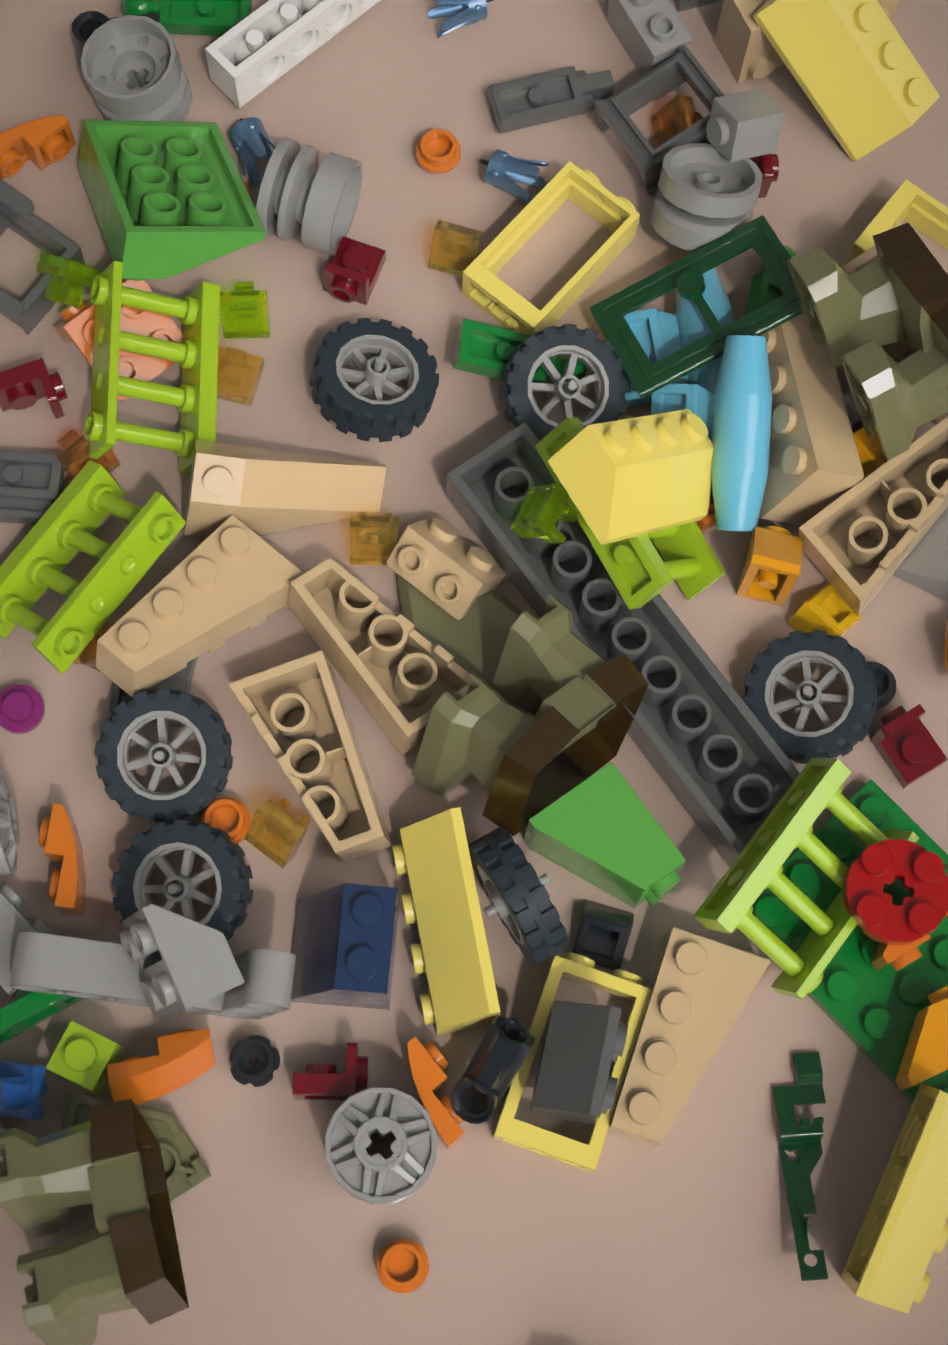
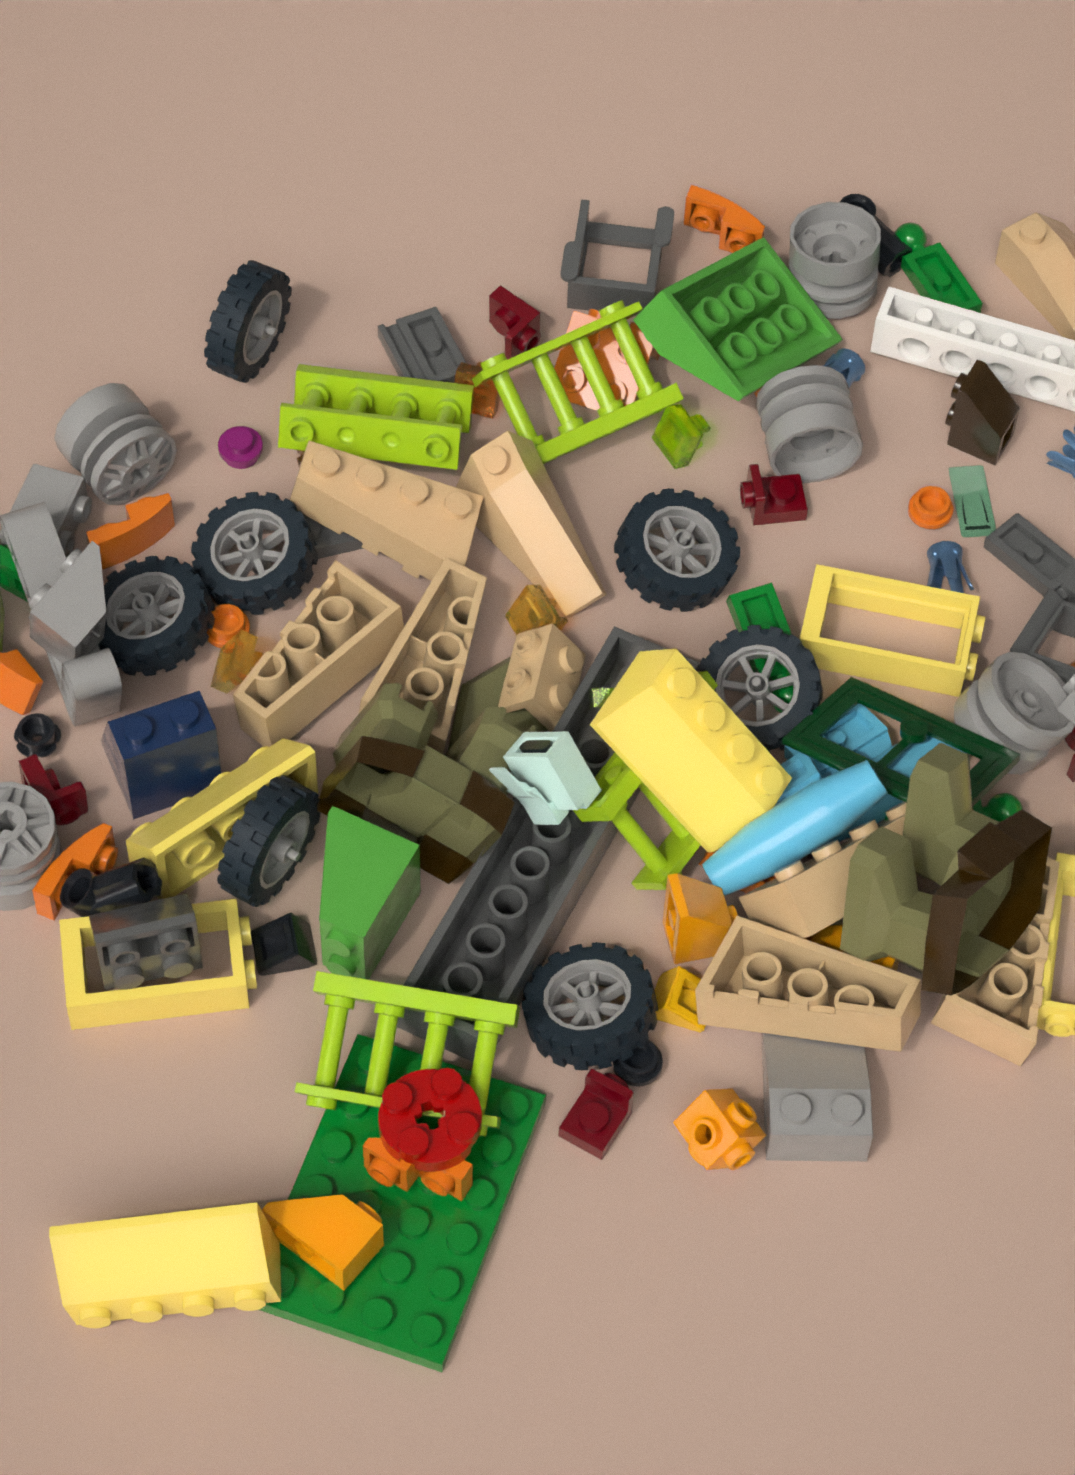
camera: 65 degrees right, 15 degrees down
clear neon green tile [36,252,103,308] -> none
clear yellow tile [217,347,264,406] -> none
clear yellow tile [428,220,483,277] -> none
tan wedge [608,927,772,1147] -> none
dark green piece [773,1052,828,1281] -> none
none -> light aqua piece [489,731,602,825]
none -> dark brown slope [945,359,1020,466]
none -> clear green sticker [949,465,996,538]

